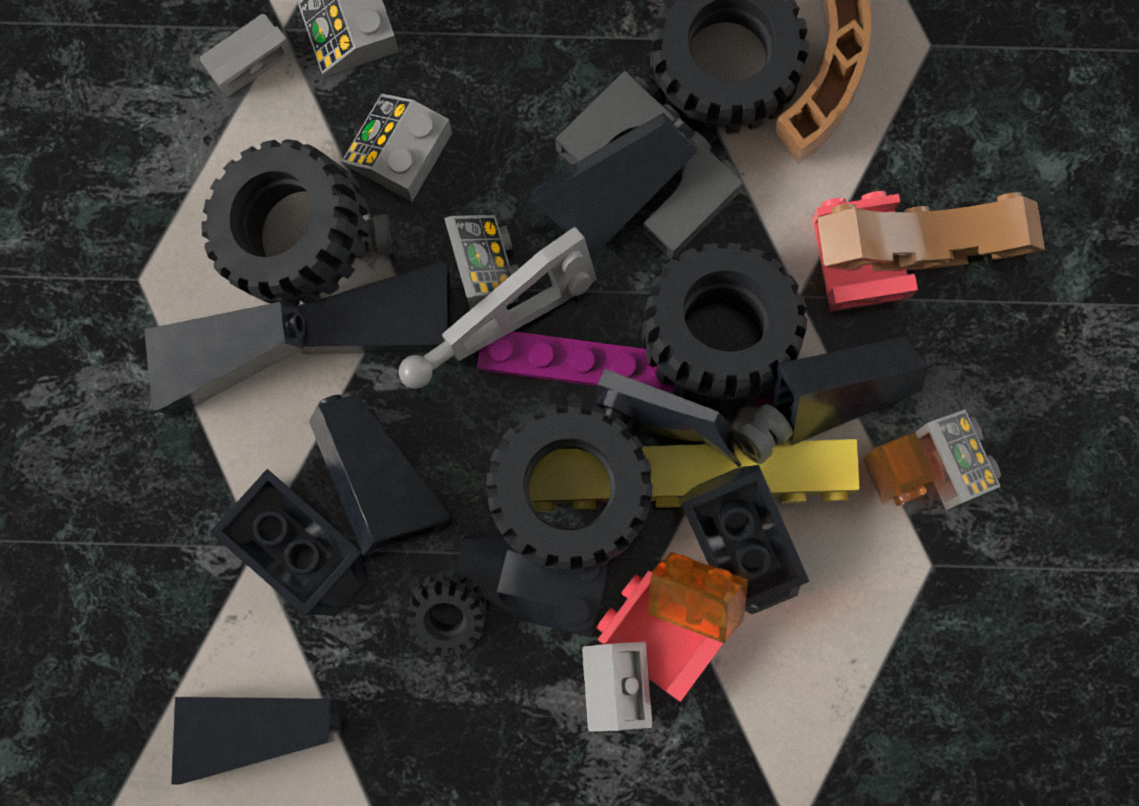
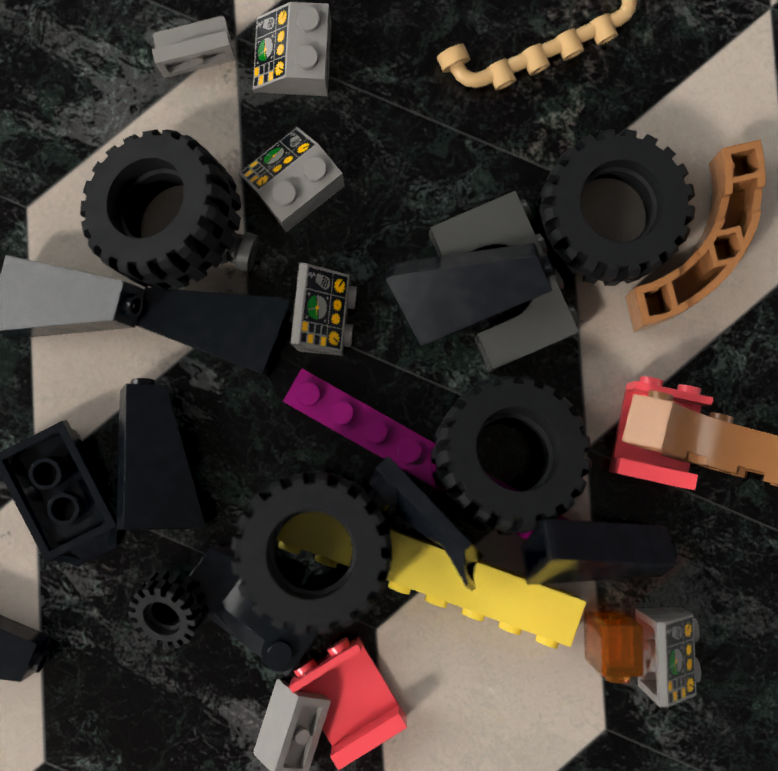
camera: 20 degrees right, 5 degrees up
light grey plate [399,227,597,389] -> none
clear orange brick [648,552,748,644] -> none
black slope [680,465,810,615] -> none
dark grey wheel [733,404,793,464] -> none

